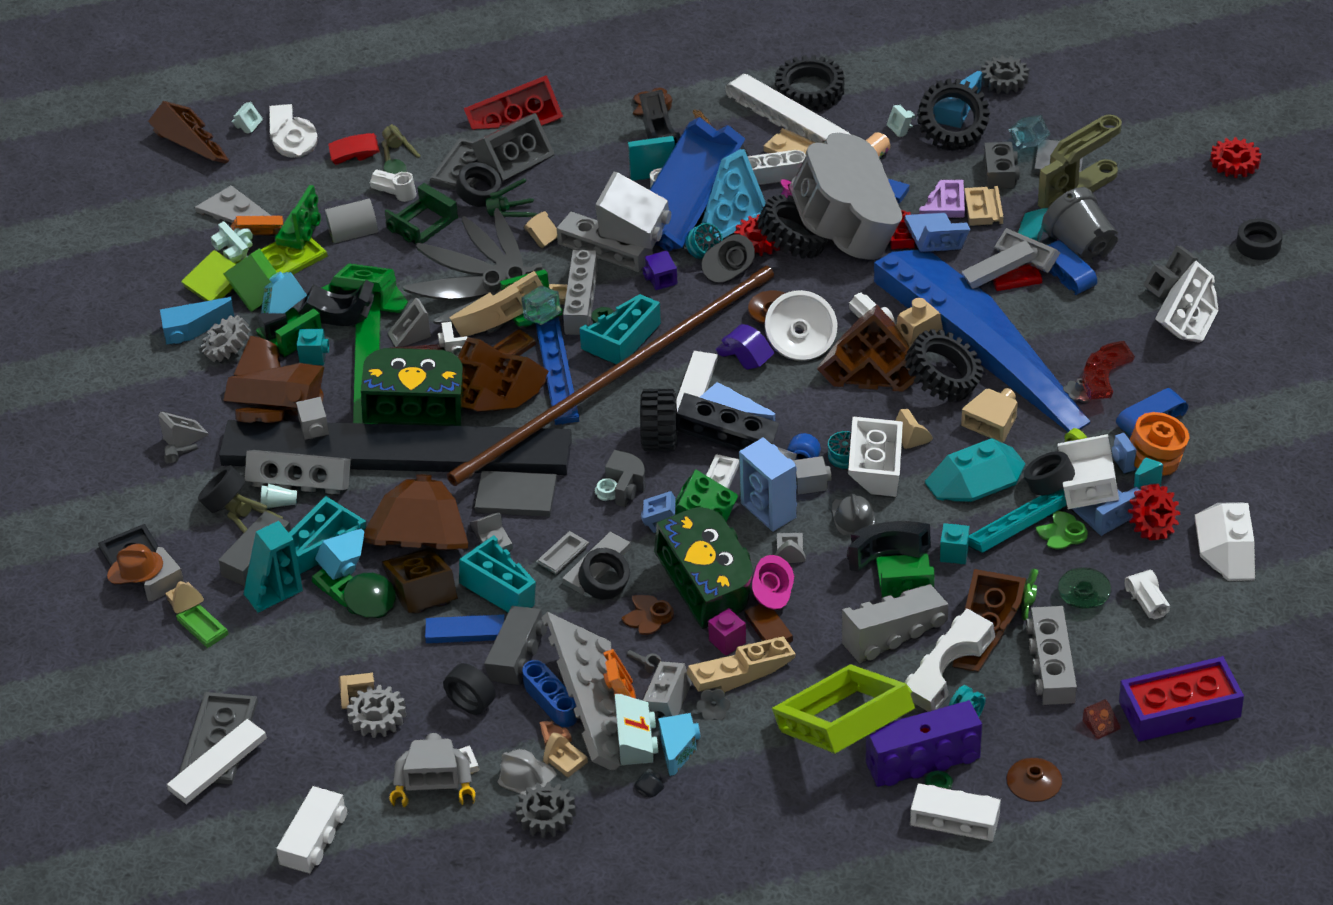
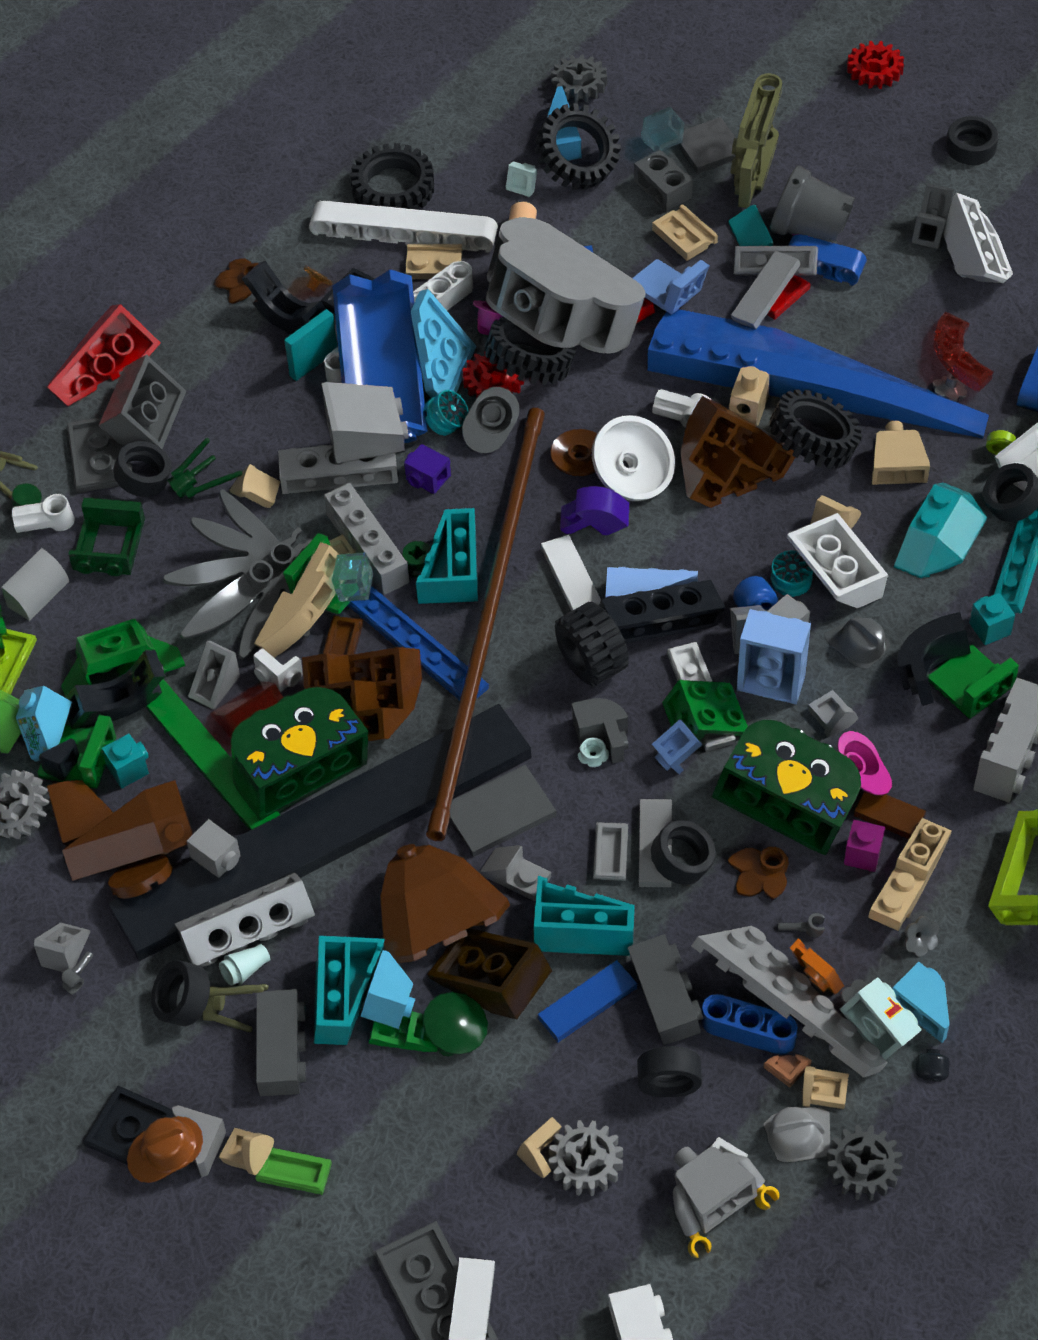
camera: 35 degrees left, 10 degrees up
teal wedge [243,521,303,613] -> none
light grey hinge [643,662,692,718] -> none
lavender wing [919,180,965,218] -> none

